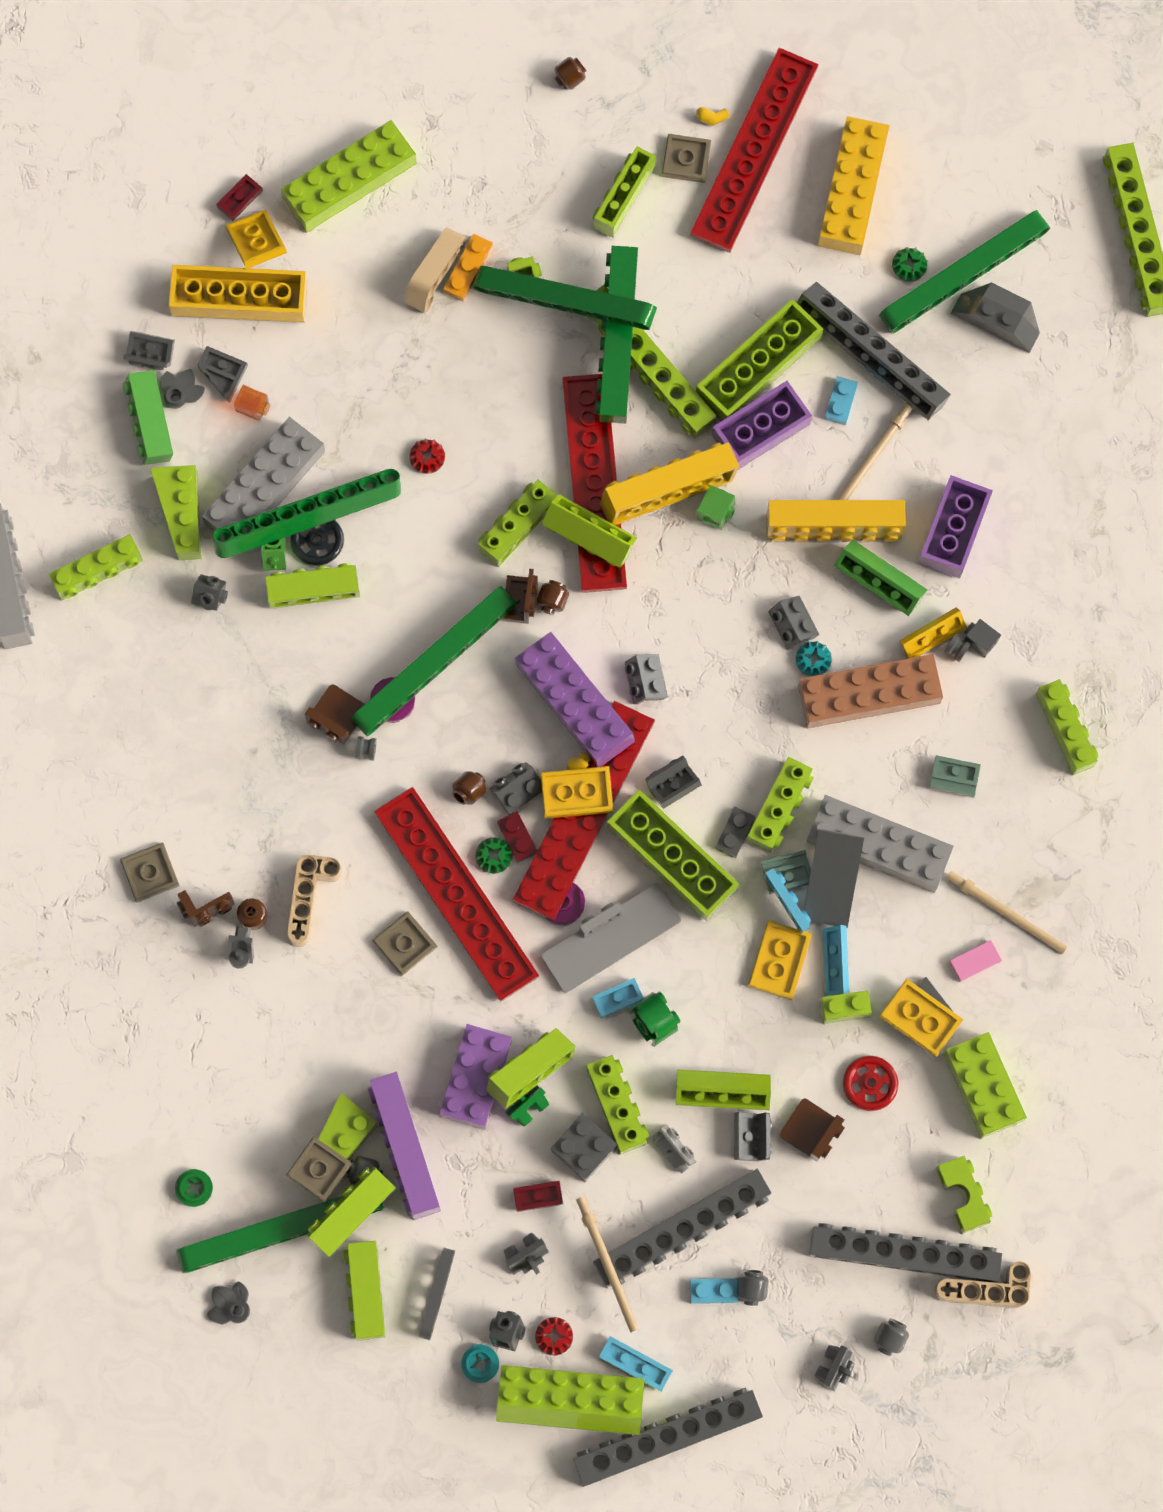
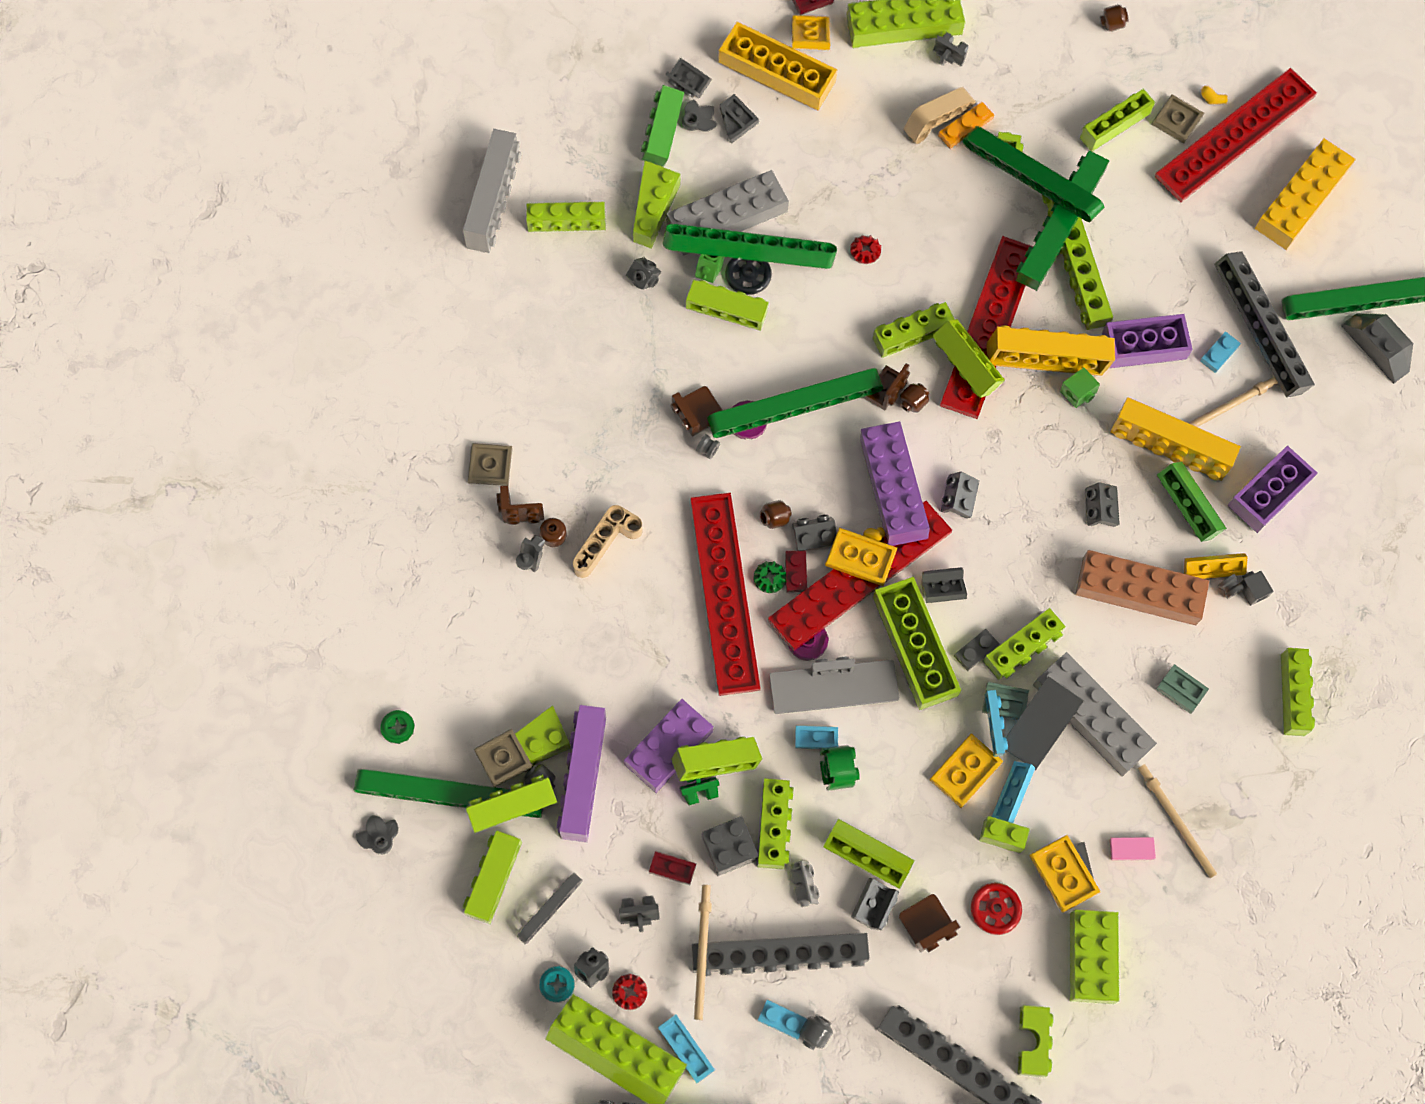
camera: 25 degrees right, 5 degrees down
clear orange brick [234,385,271,421] -> none
dark tan tile [372,911,438,976] -> none
lime brick [696,299,824,421] -> none
teal gear [796,641,832,676] -> none
green gear [892,247,928,281] -> none
none -> dark grey hips [933,32,969,67]

